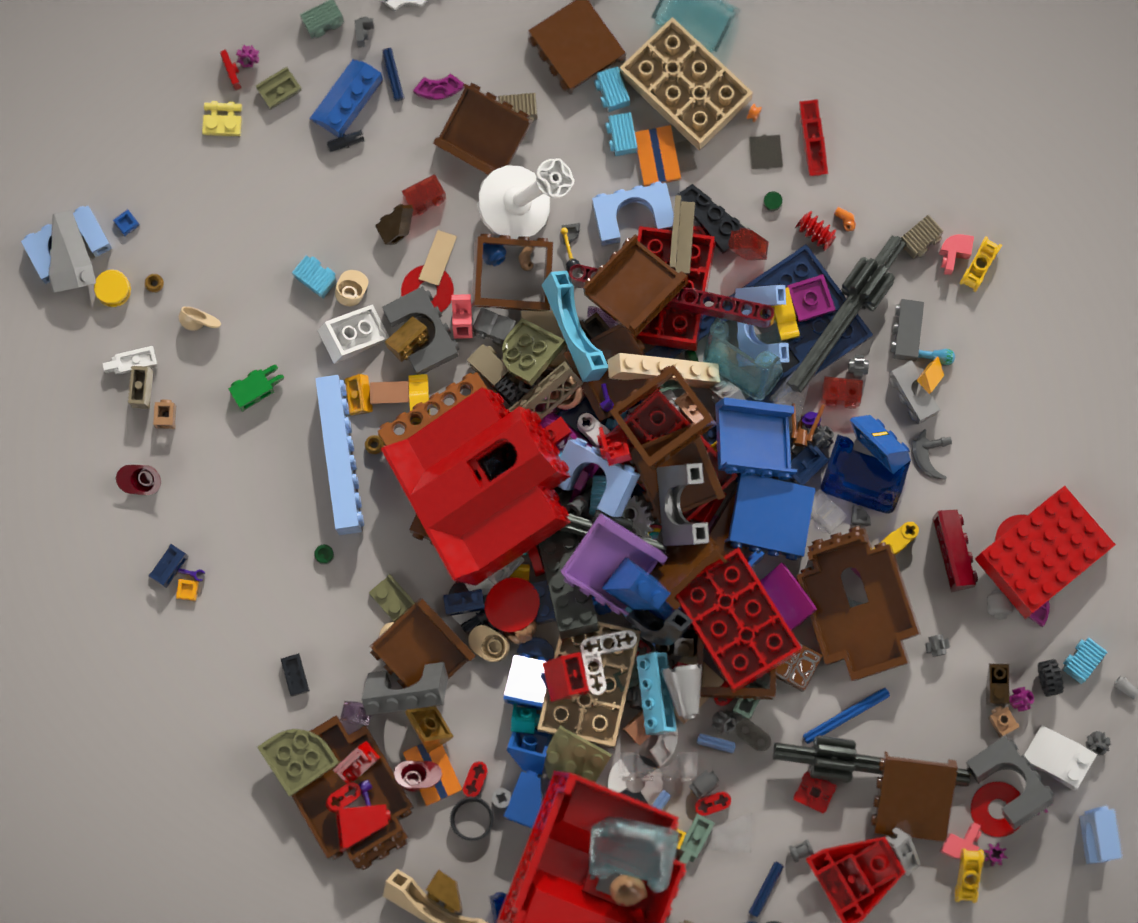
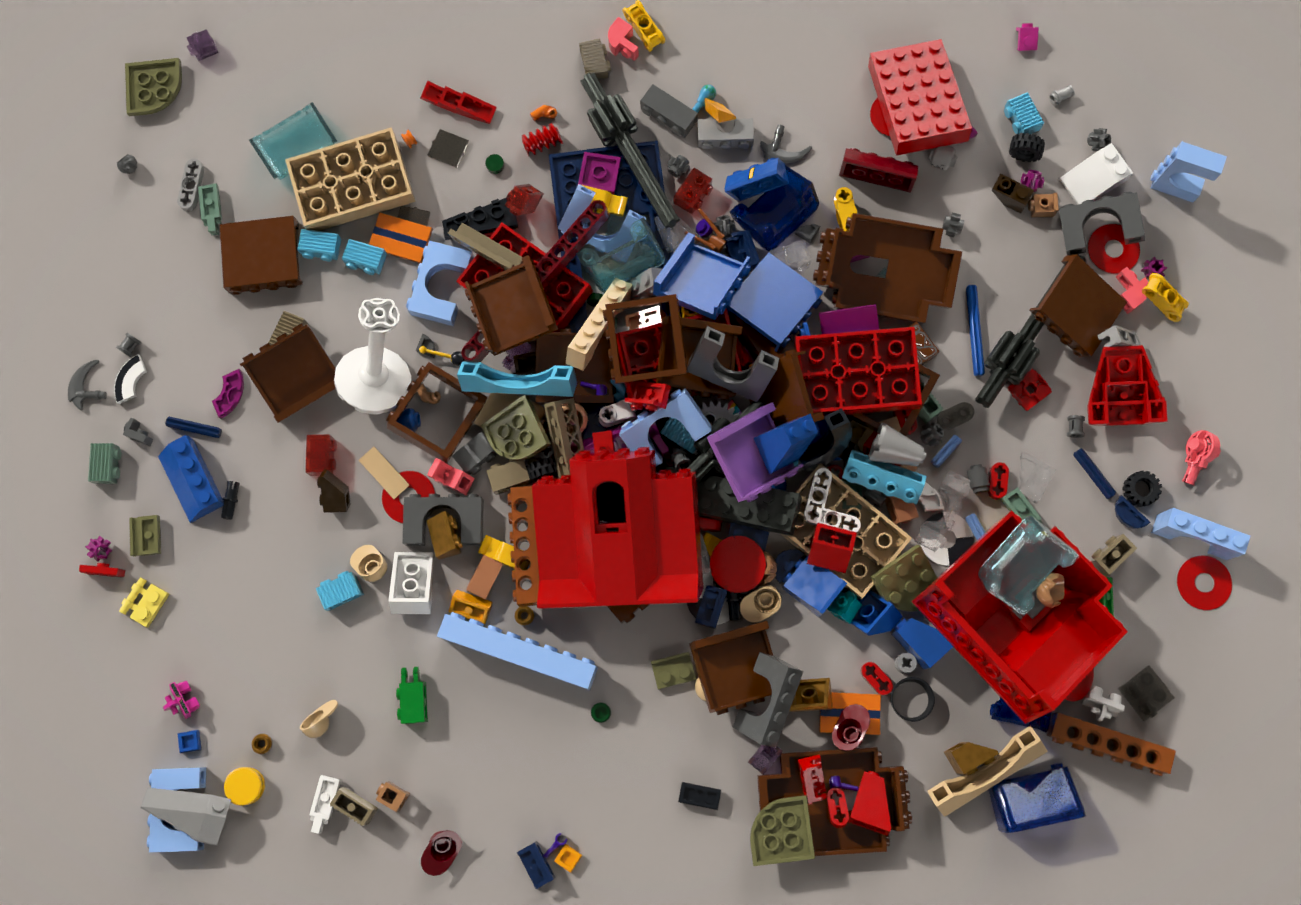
camera: 60 degrees left, 0 degrees up
none -> dark pink hips [163,681,200,719]

